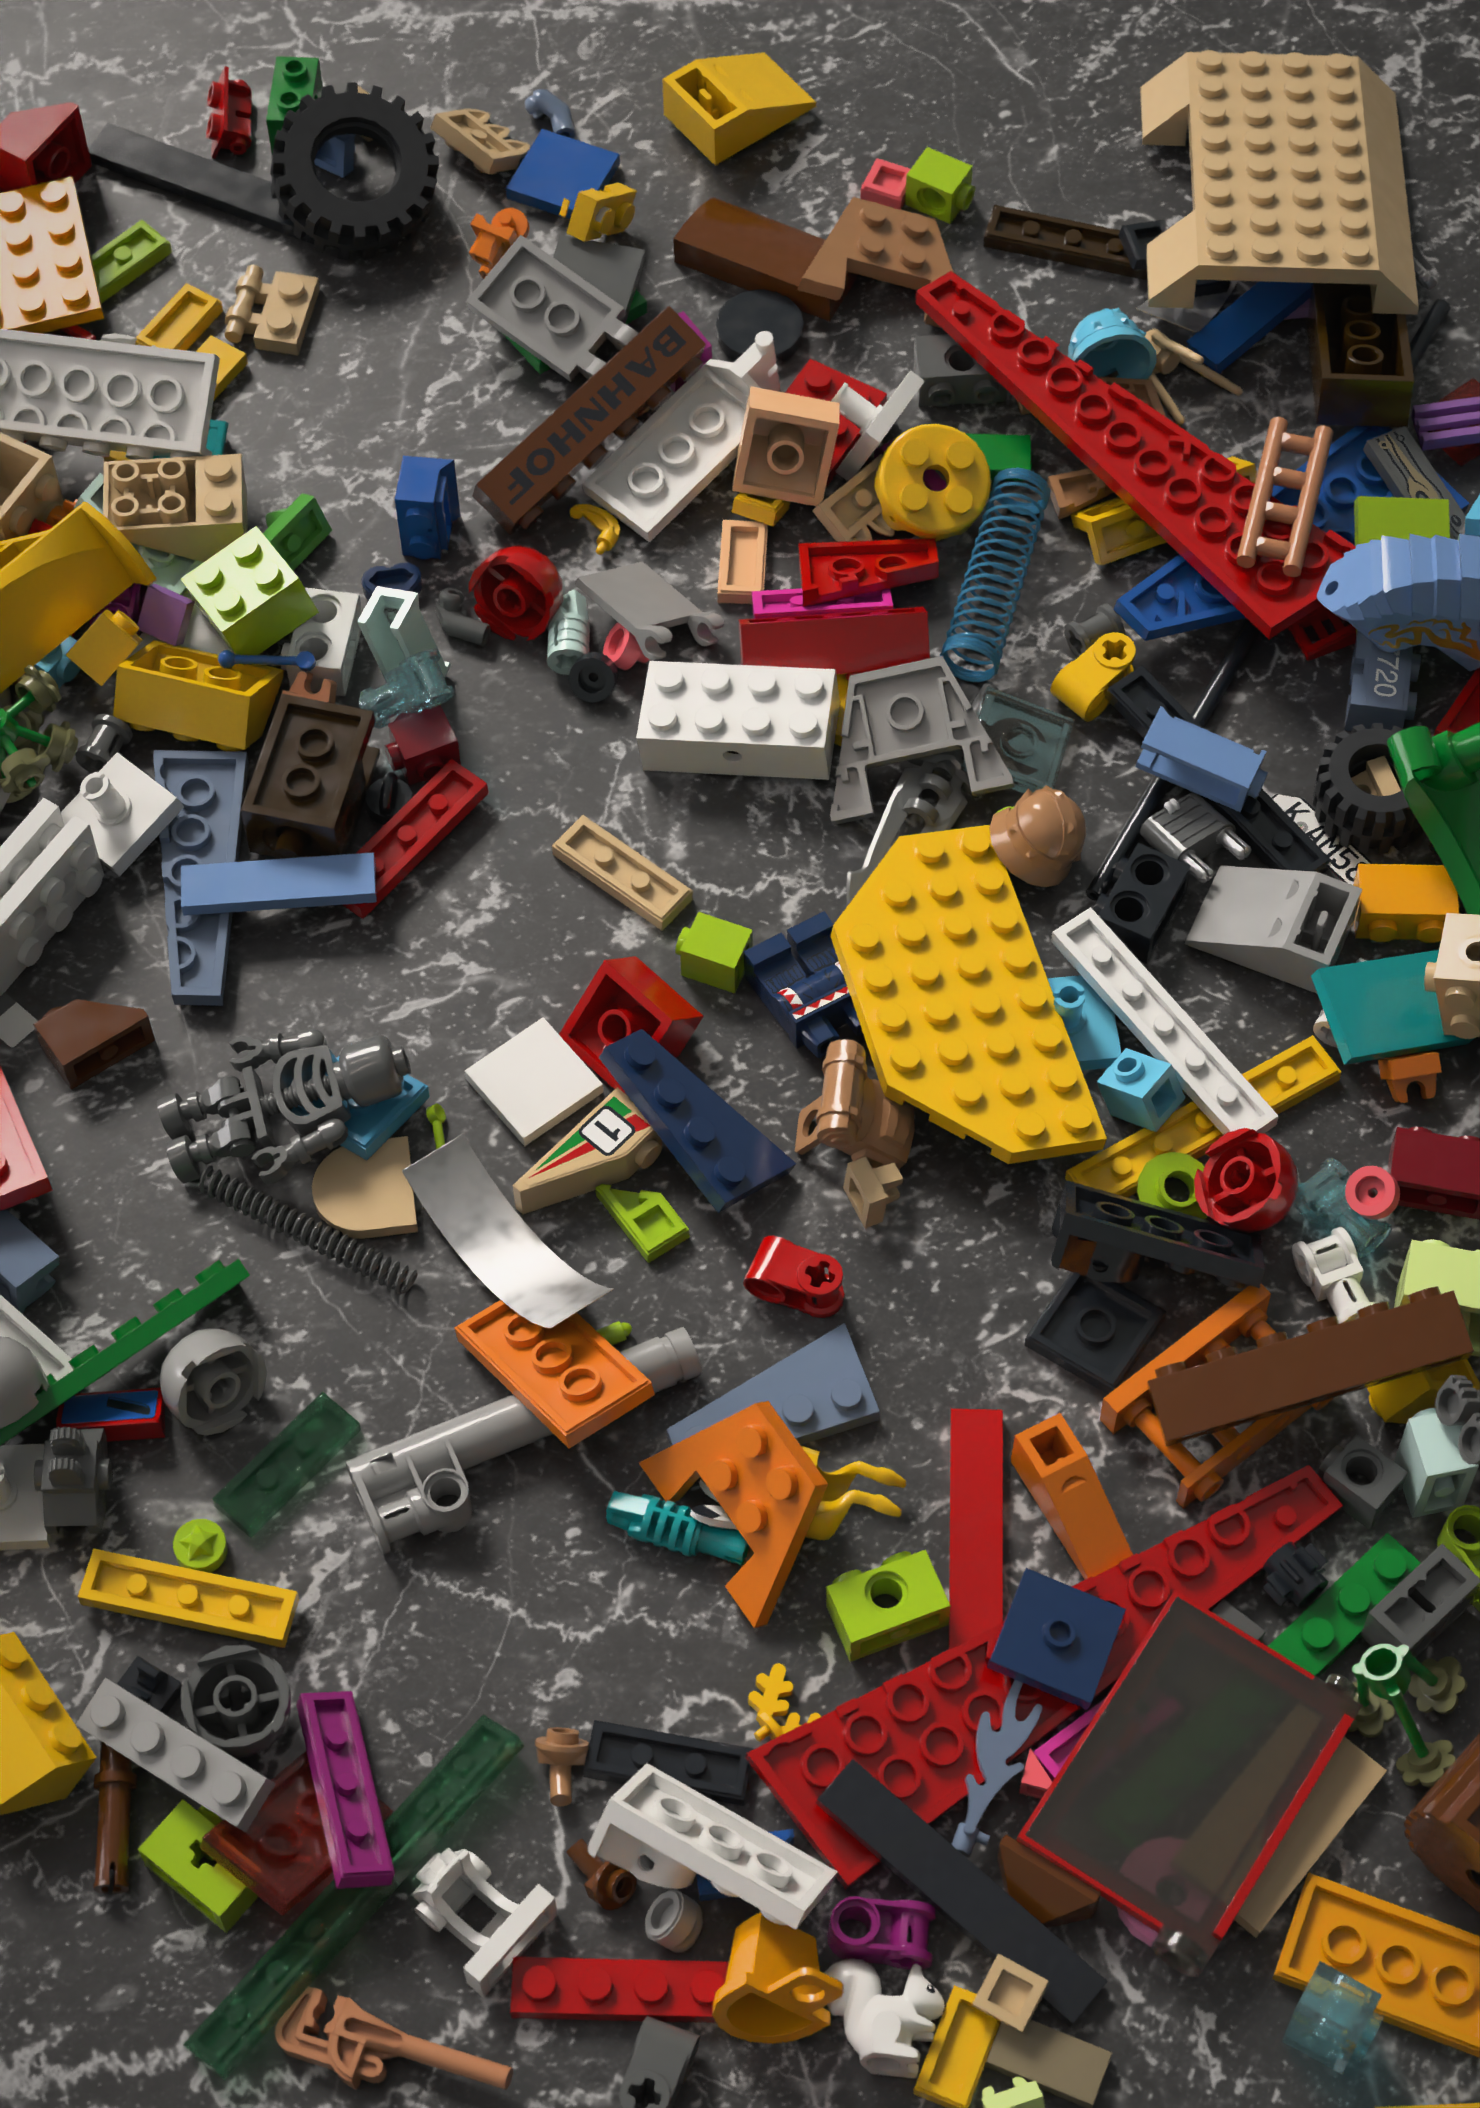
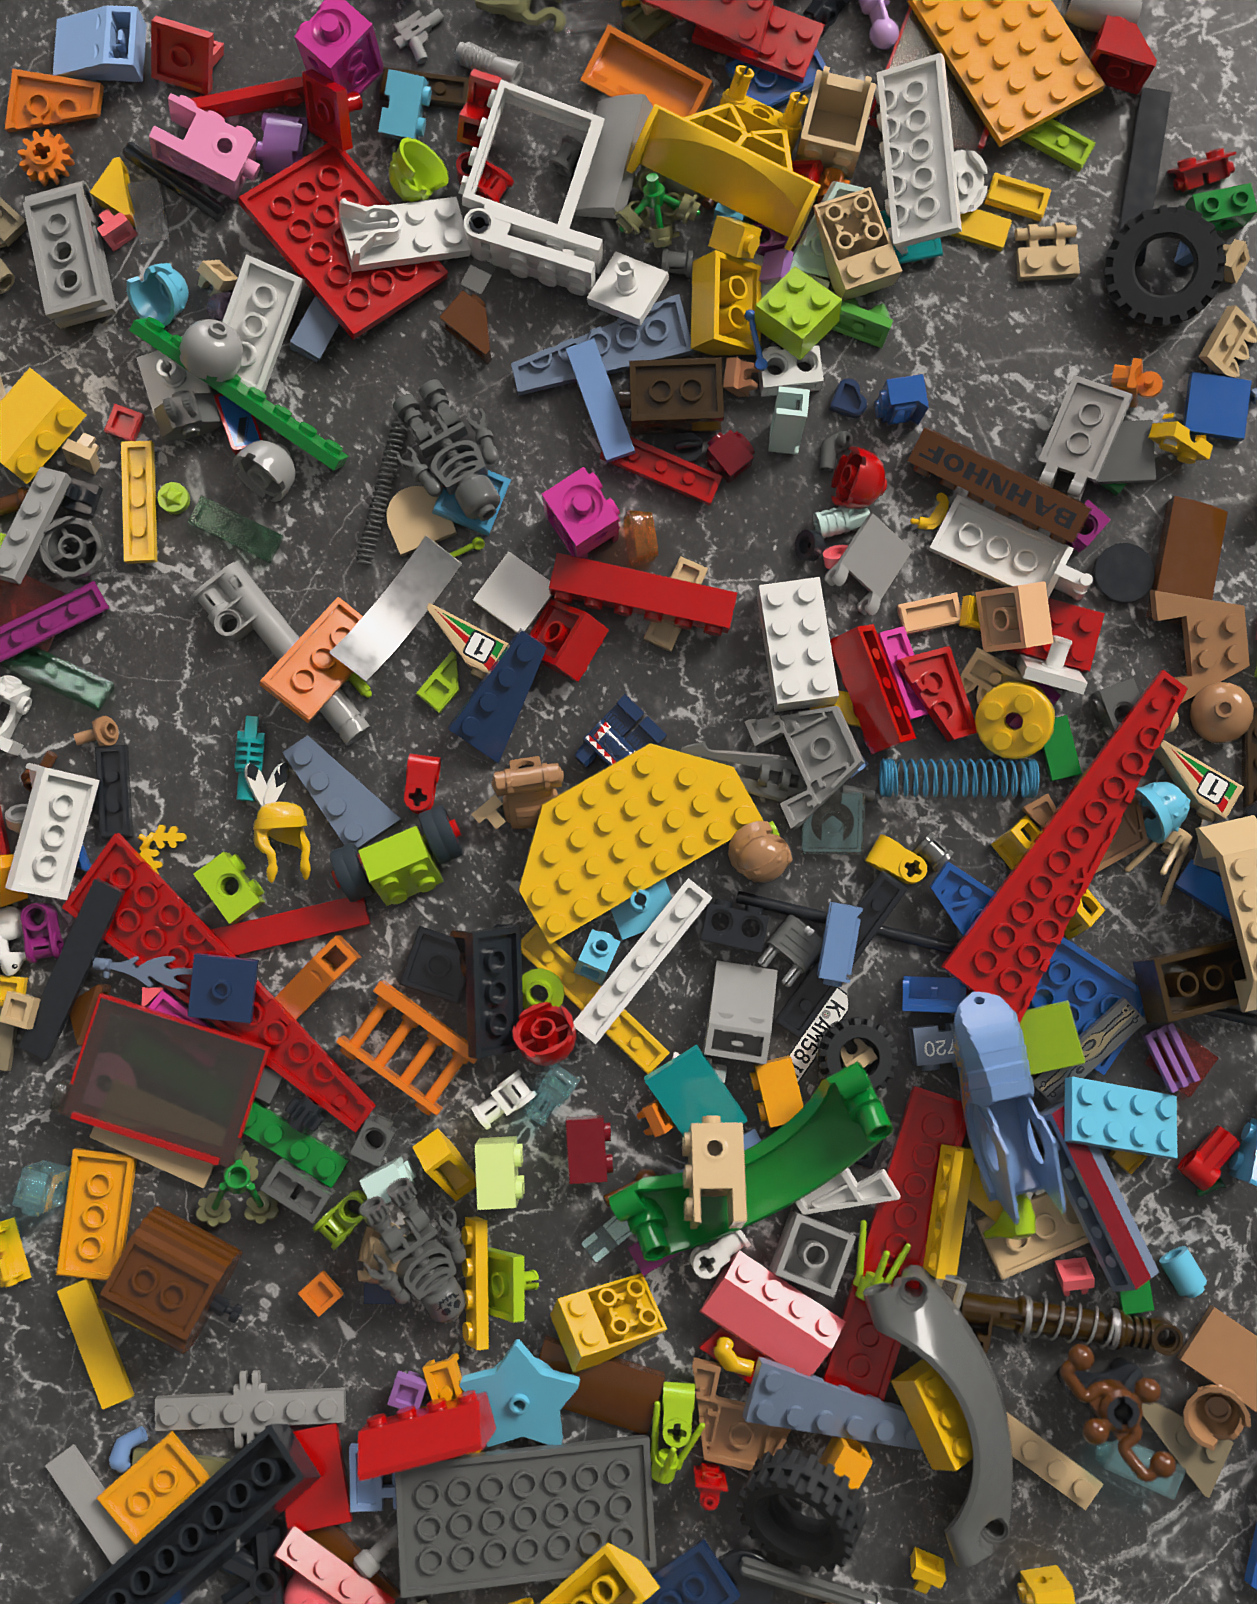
camera: 70 degrees right, 25 degrees up
clear light blue connector [359,649,455,729] -> none
orange wing [639,1401,828,1628] -> none
lime brick [675,912,753,993] -> none
reddish brown brick [1147,1286,1474,1447] -> none
nougat bar [1236,417,1333,577] -> none
coral tile [1345,1166,1400,1220] -> none
none -> tan tile [62,433,101,475]
none -> tile [104,403,145,442]
none -> brick [329,805,463,906]
none -> dark pink torso [542,467,620,559]
none -> red brick [549,553,738,636]
none -> clear orange piece [623,510,659,568]
none -> blue hinge [902,976,966,1013]
none -> tan slope [1154,740,1244,822]
none -> medium nougat cylinder [1190,682,1254,743]

